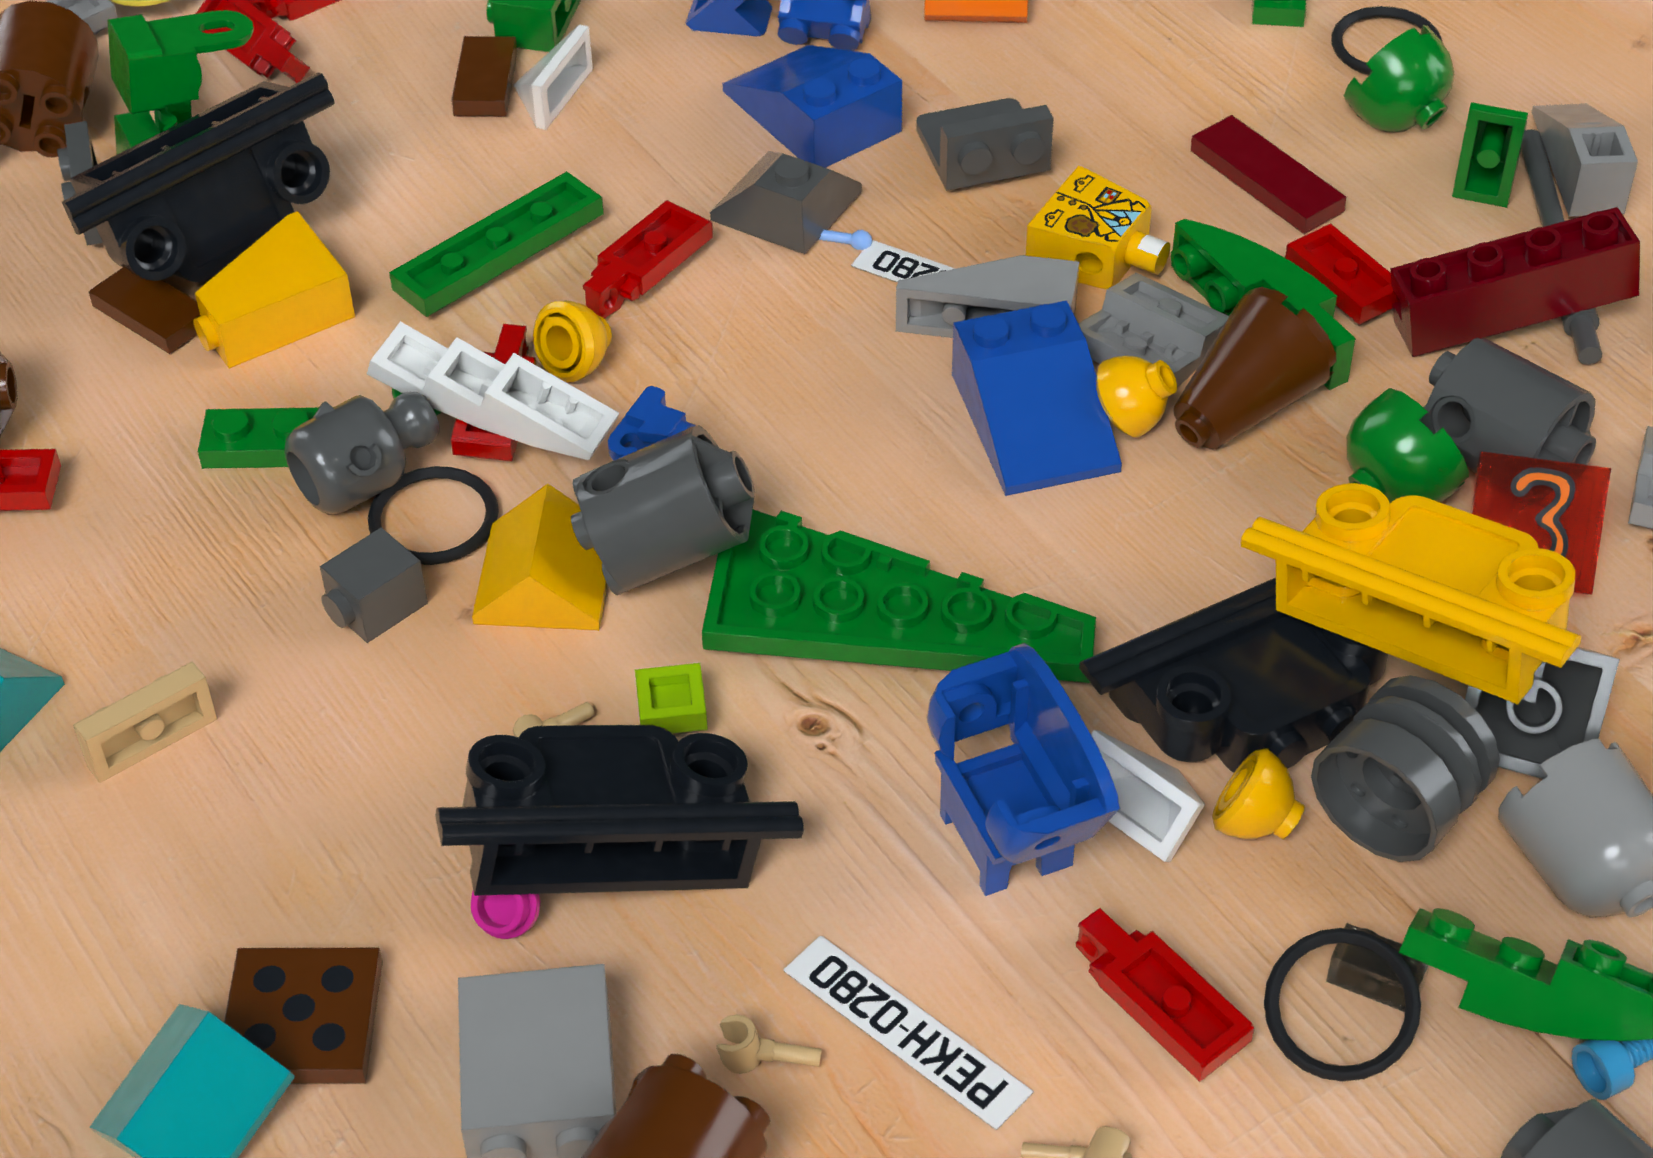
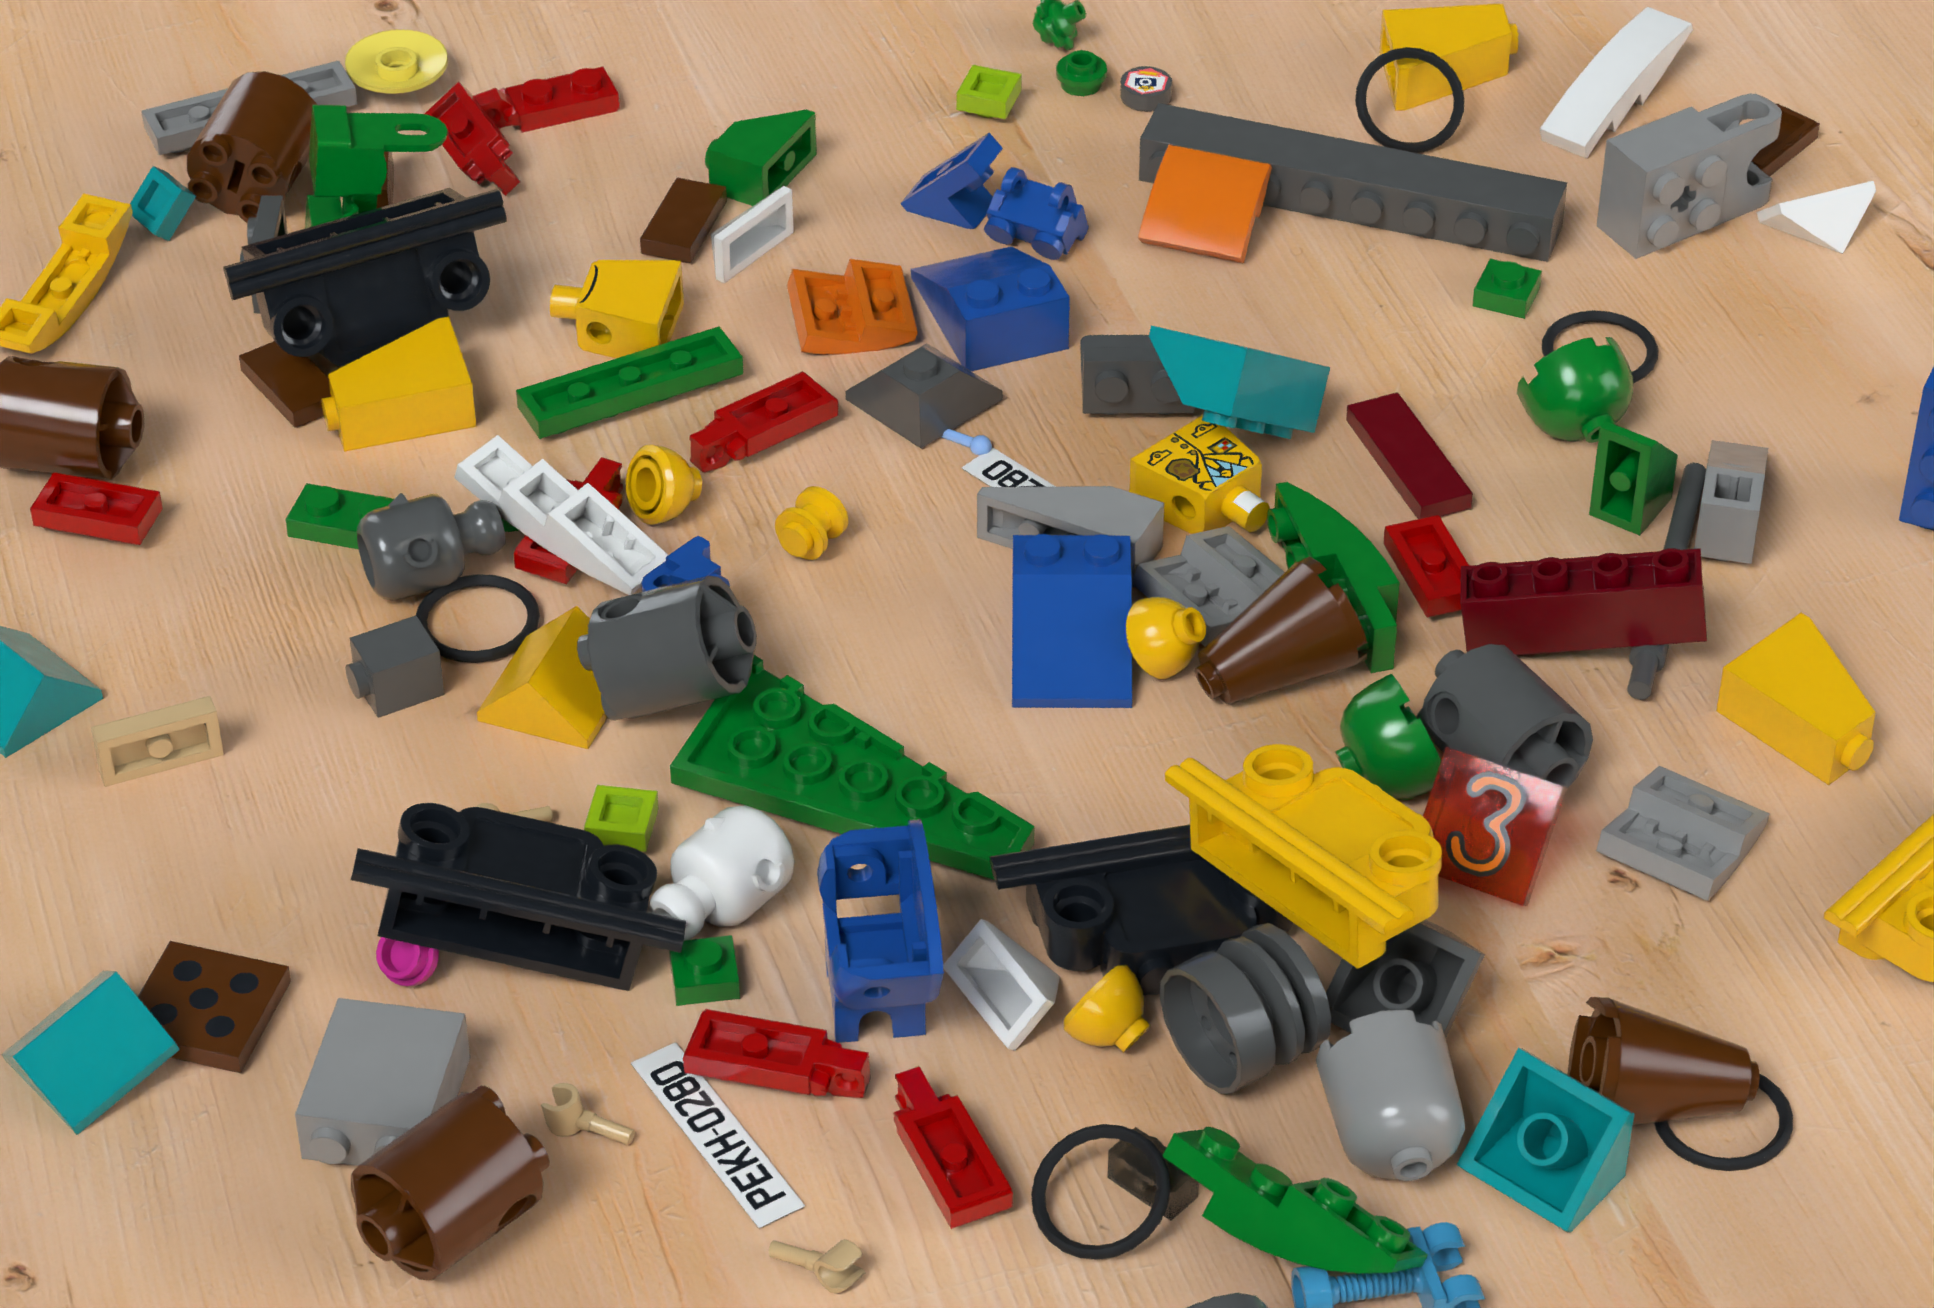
camera: 15 degrees right, 5 degrees down
none -> yellow torso [550,260,684,358]
none -> white piece [648,805,795,940]
none -> green plate [669,935,740,1006]
none -> red hinge [683,1009,871,1098]
none -> yellow wheel [775,486,848,560]
none -> orange slope [787,259,918,354]
none -> teal slope [1149,325,1330,439]

